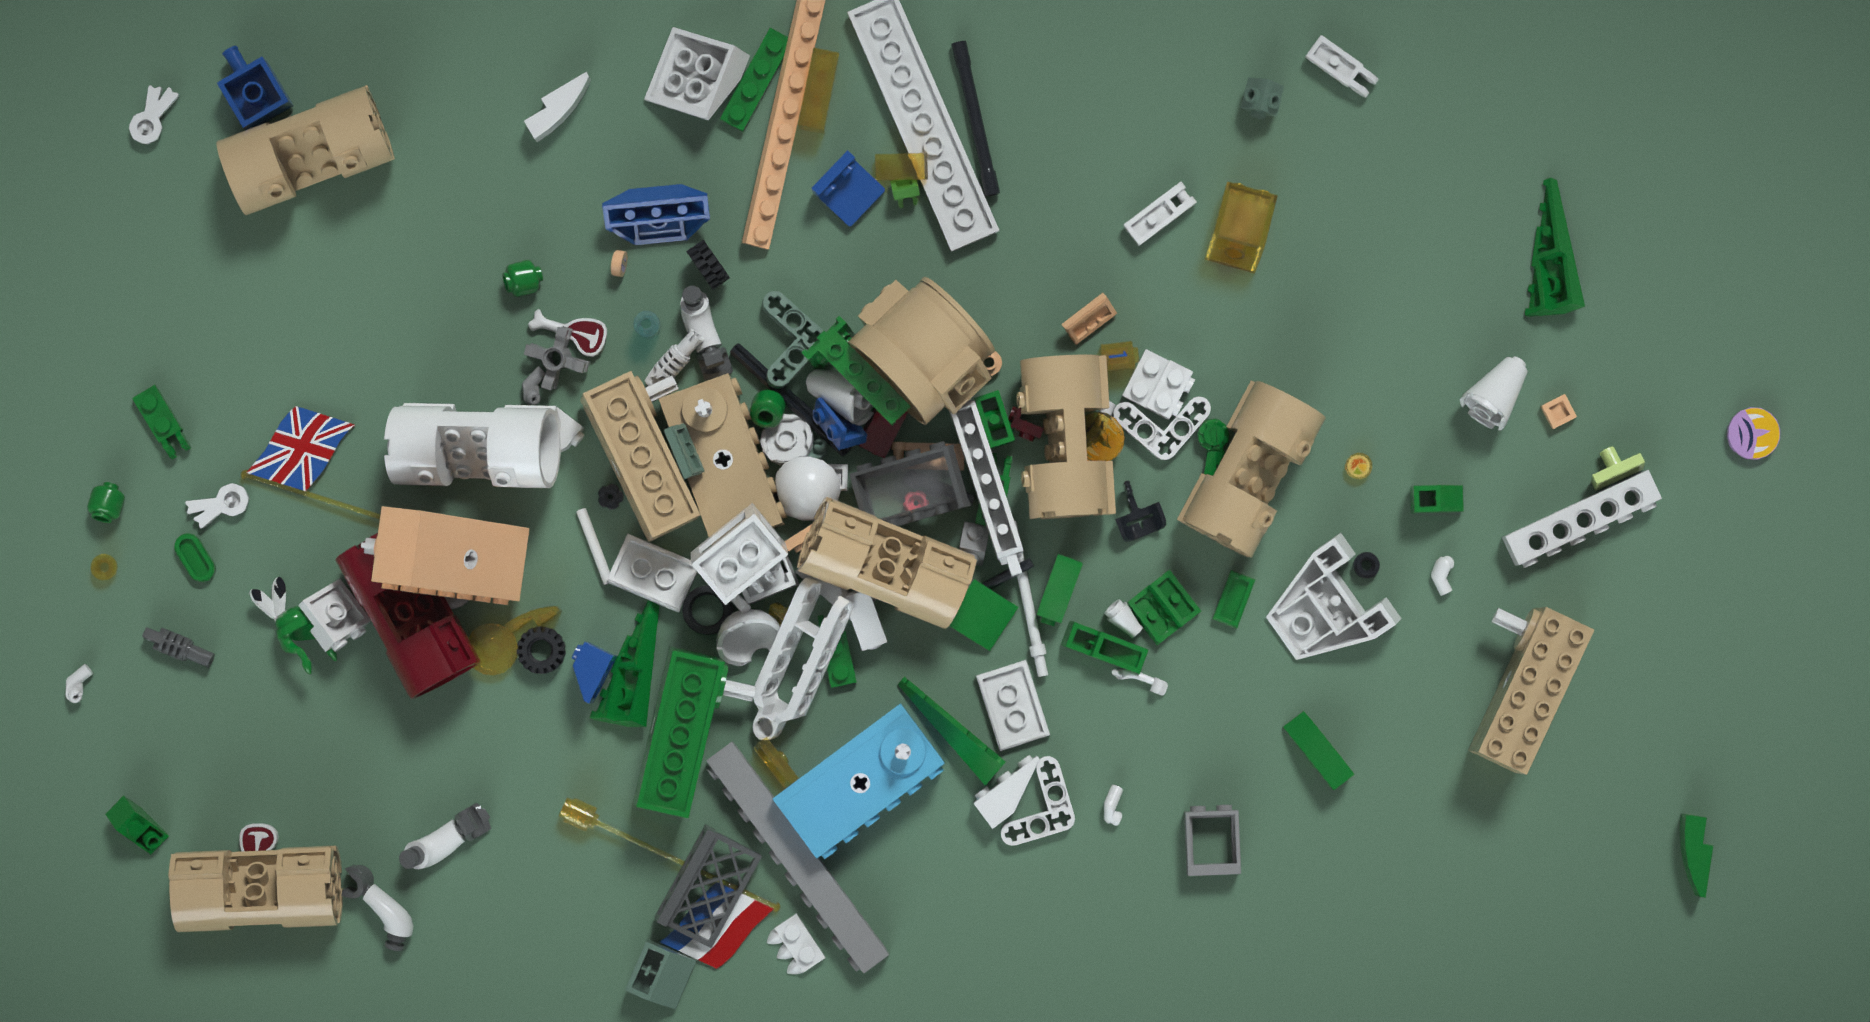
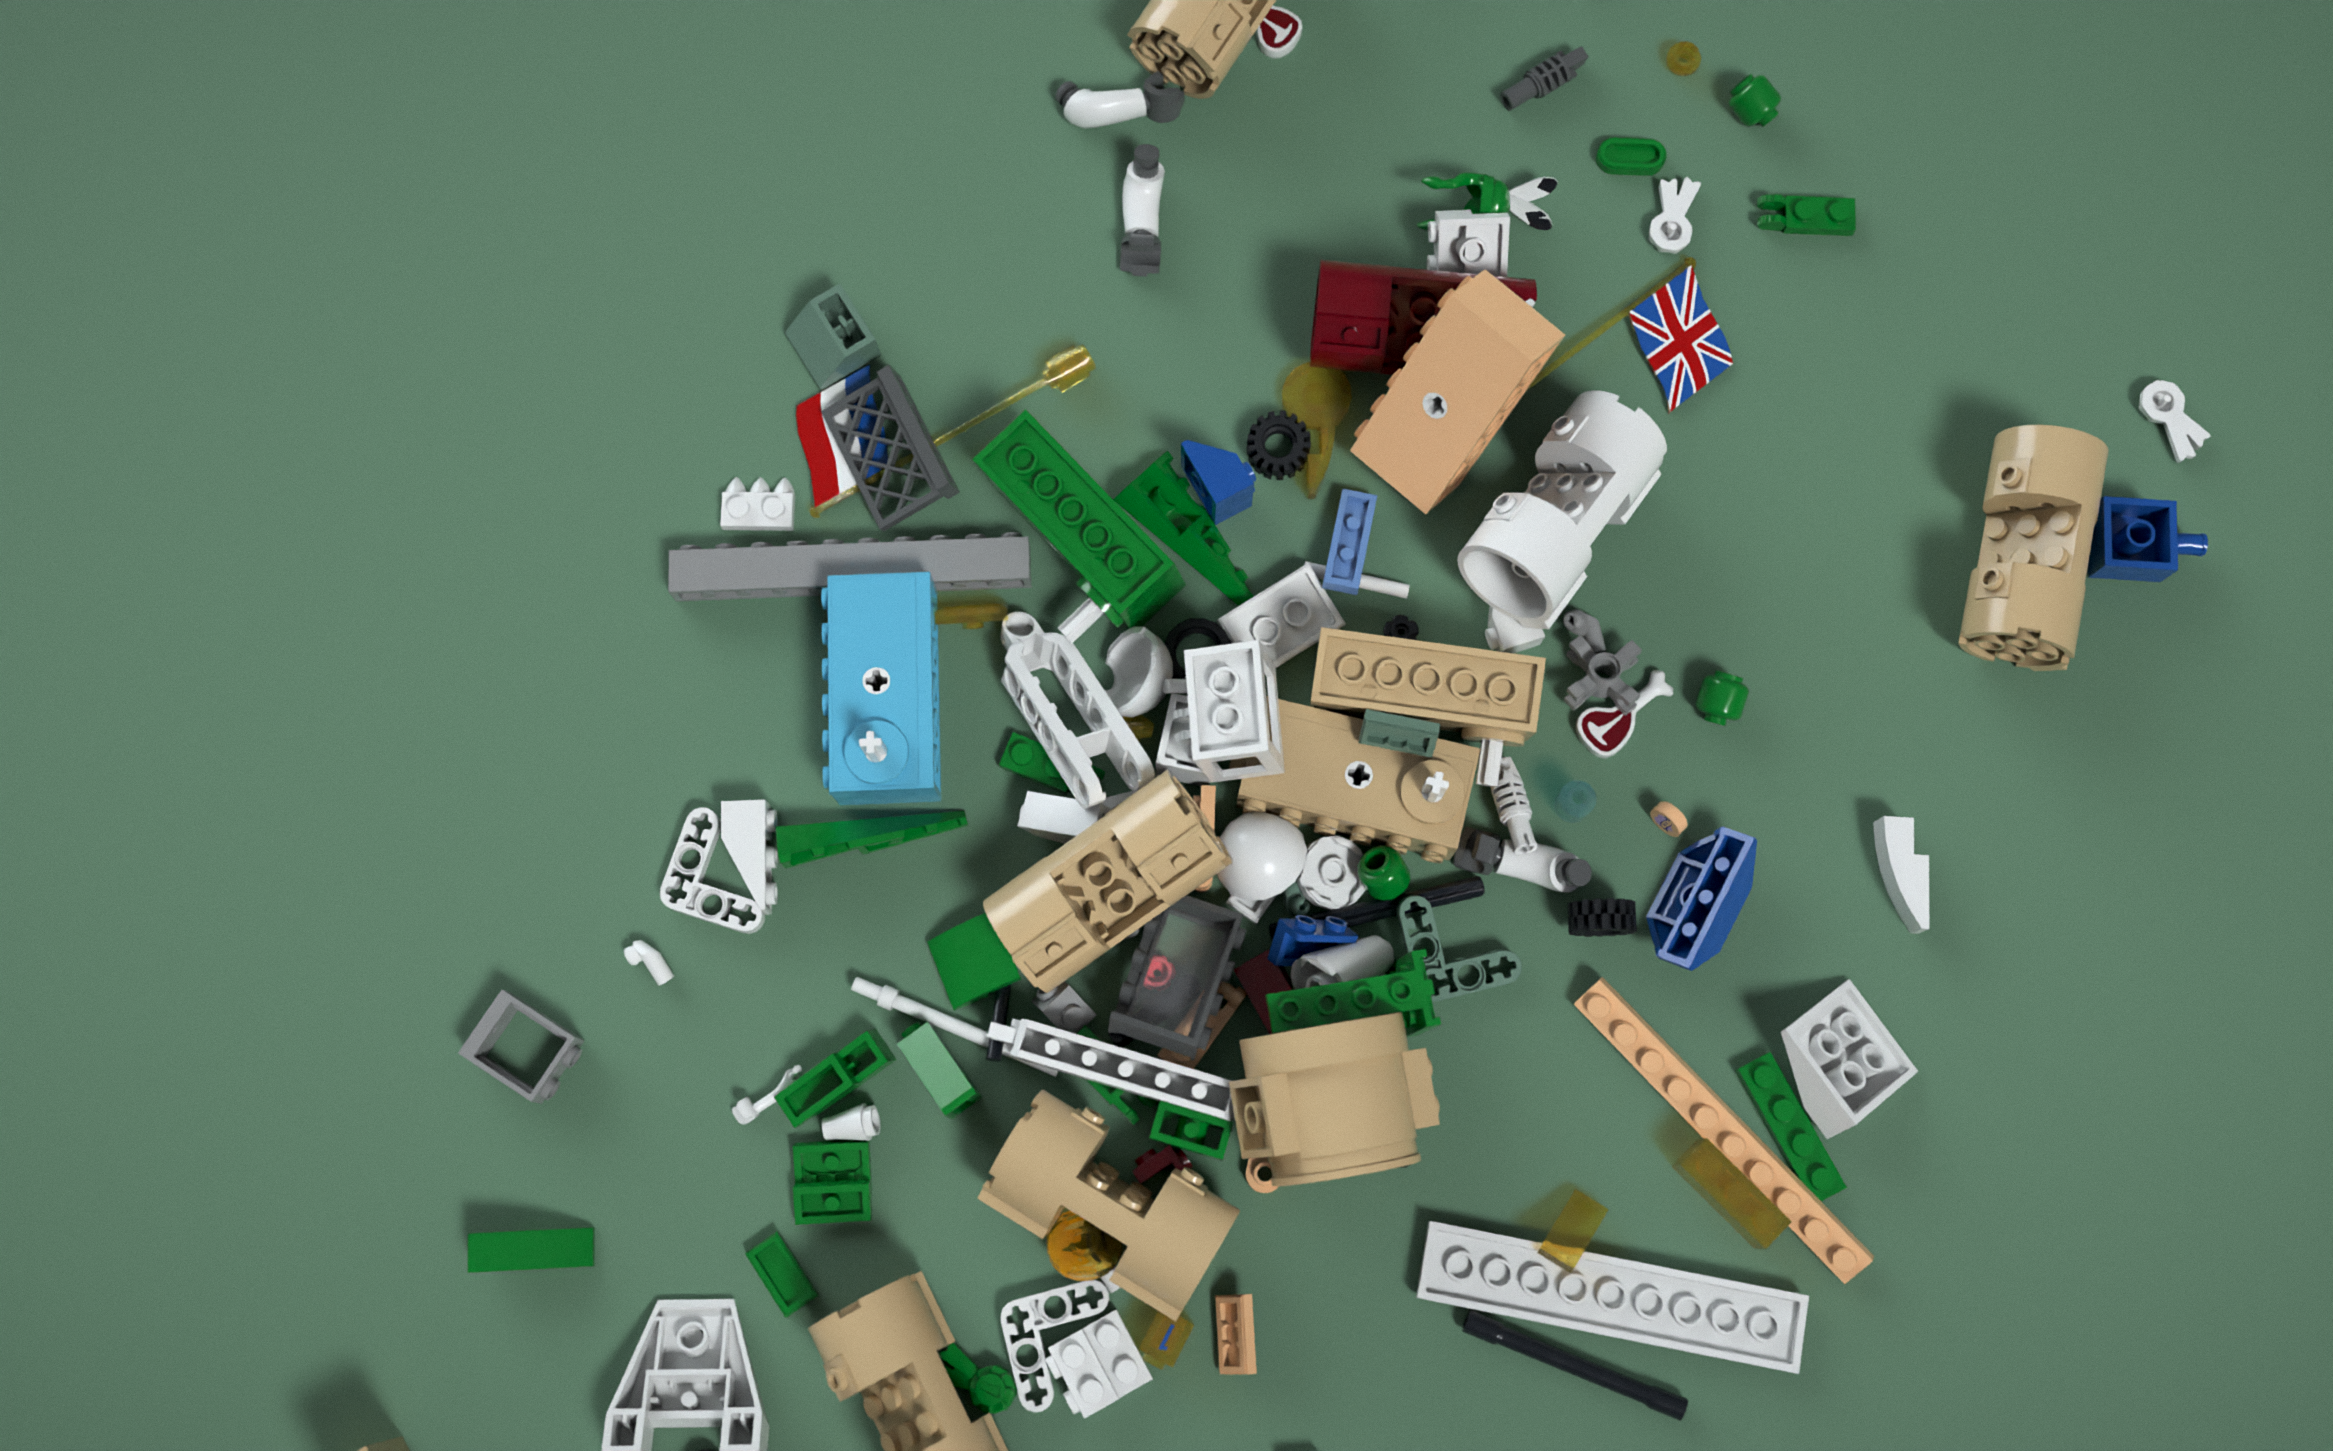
camera: 125 degrees right, 10 degrees down
blue bracket [811,150,885,227] -> none
bright green tile [890,175,920,208] -> none
white tile [976,660,1050,751] -> none
black helmet [1115,480,1166,542] -> none
none -> medium blue plate [1322,489,1377,595]

